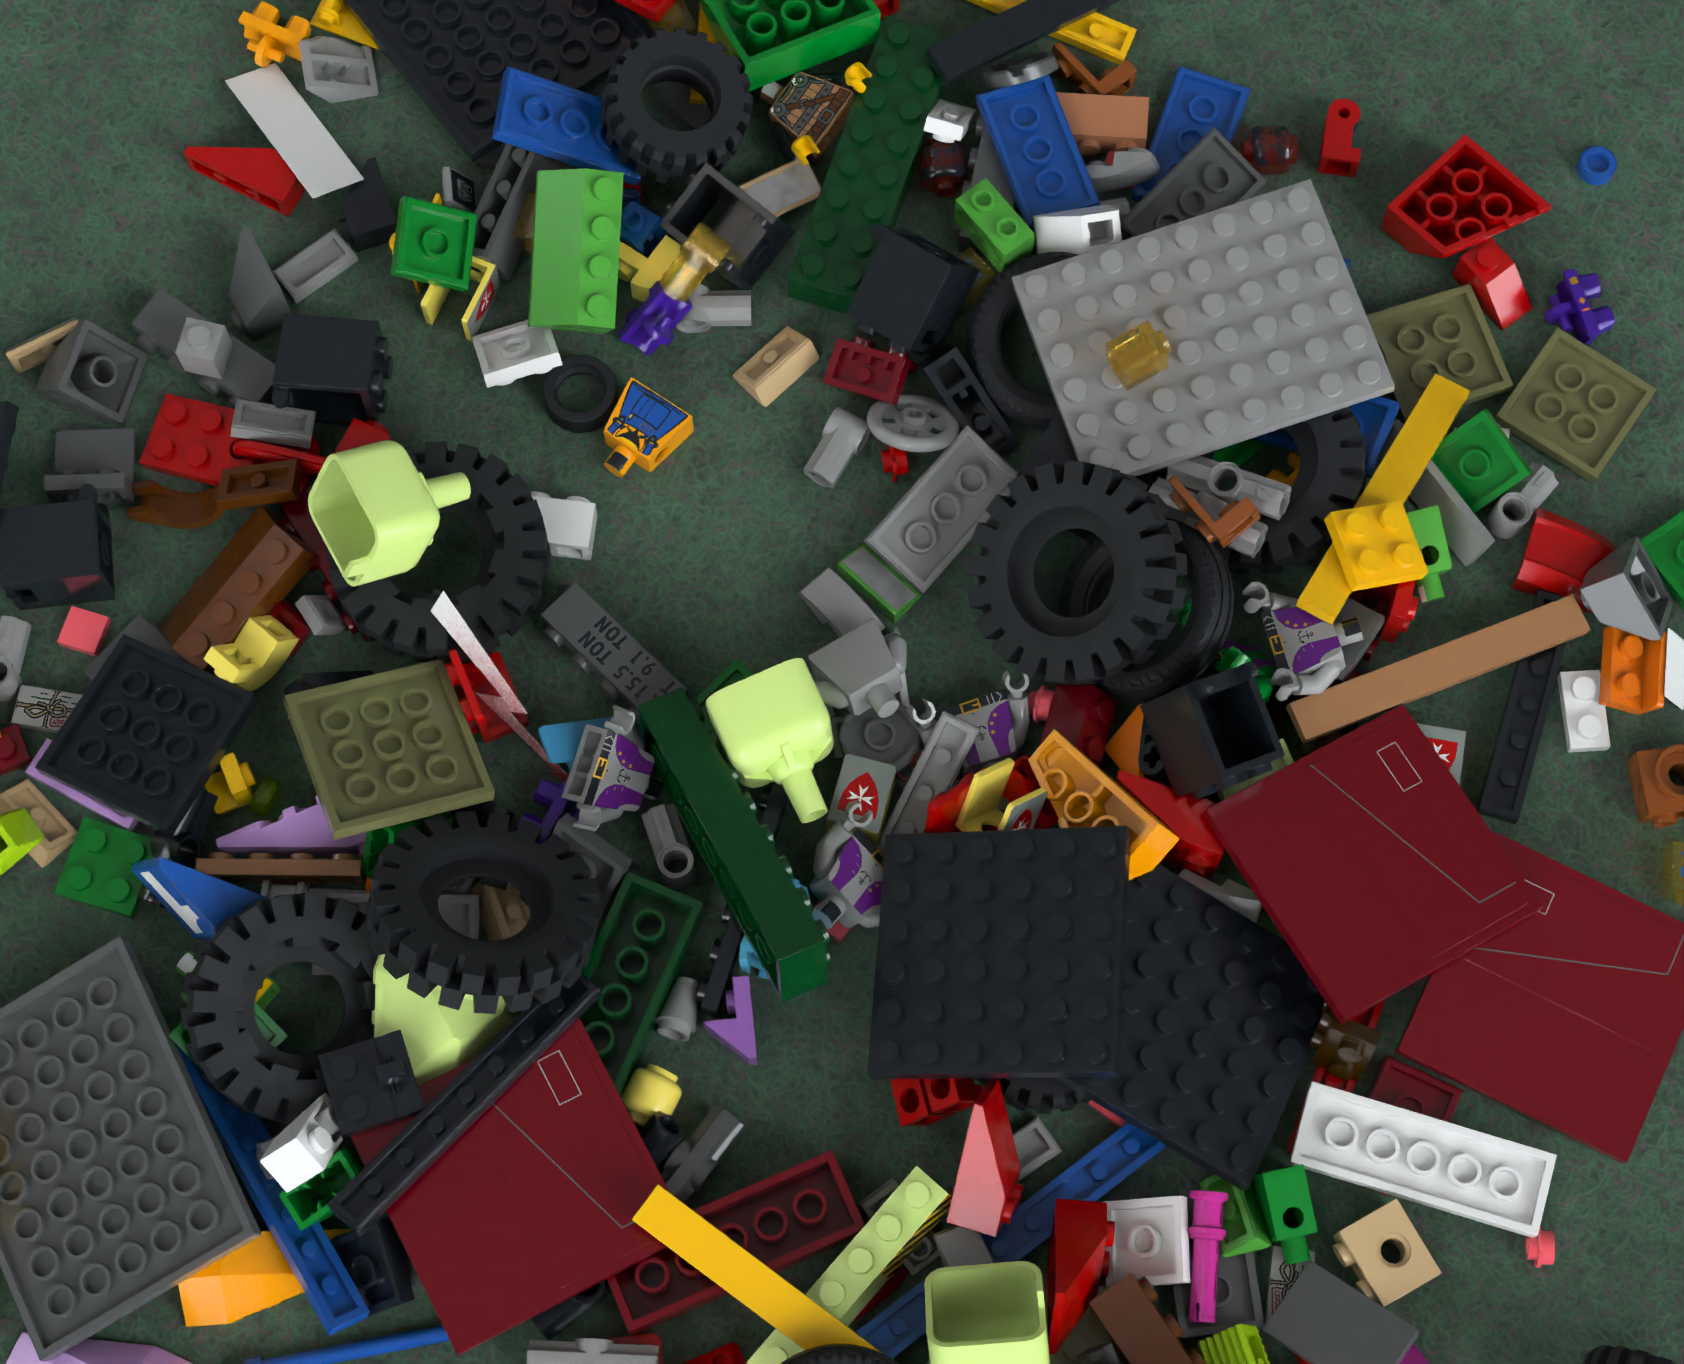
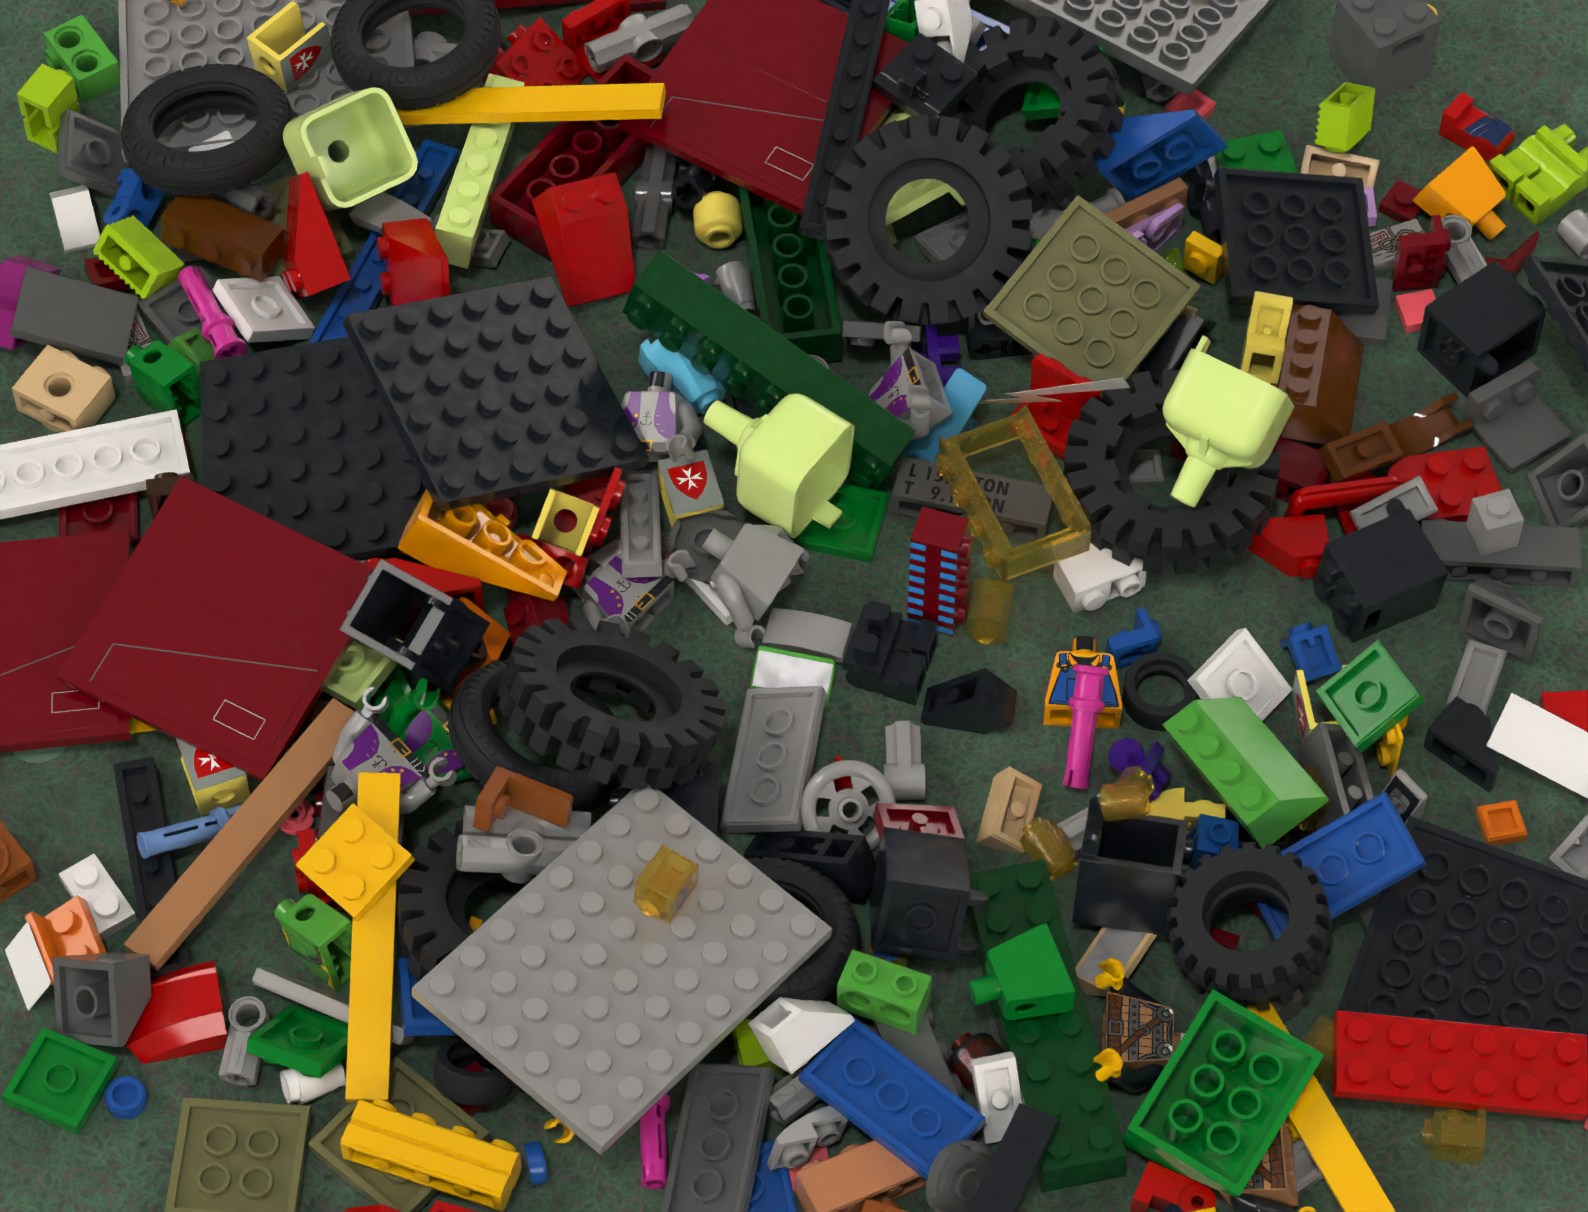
camera: 150 degrees right, 15 degrees down
none -> blue tile [104,1076,148,1120]
none -> medium blue pin [137,805,241,859]
none -> yellow brick [340,1099,522,1212]
none -> red slope [532,172,635,308]
none -> black hips [842,601,939,706]
none -> dark red brick [907,507,974,637]
none -> black slope [920,668,1017,734]
none -> clear yellow window [935,405,1092,582]
none -> clear yellow brick [967,577,1015,644]
none -> green torso [968,923,1075,1020]
none -> clear yellow brick [1019,817,1077,881]
none -> dark pink pin [1063,664,1109,789]
none -> blue bracket [1106,607,1161,670]
none -> blue bracket [1280,622,1341,682]
none -> dark red bracket [1391,215,1451,292]
none -> orange tile [1475,800,1528,846]

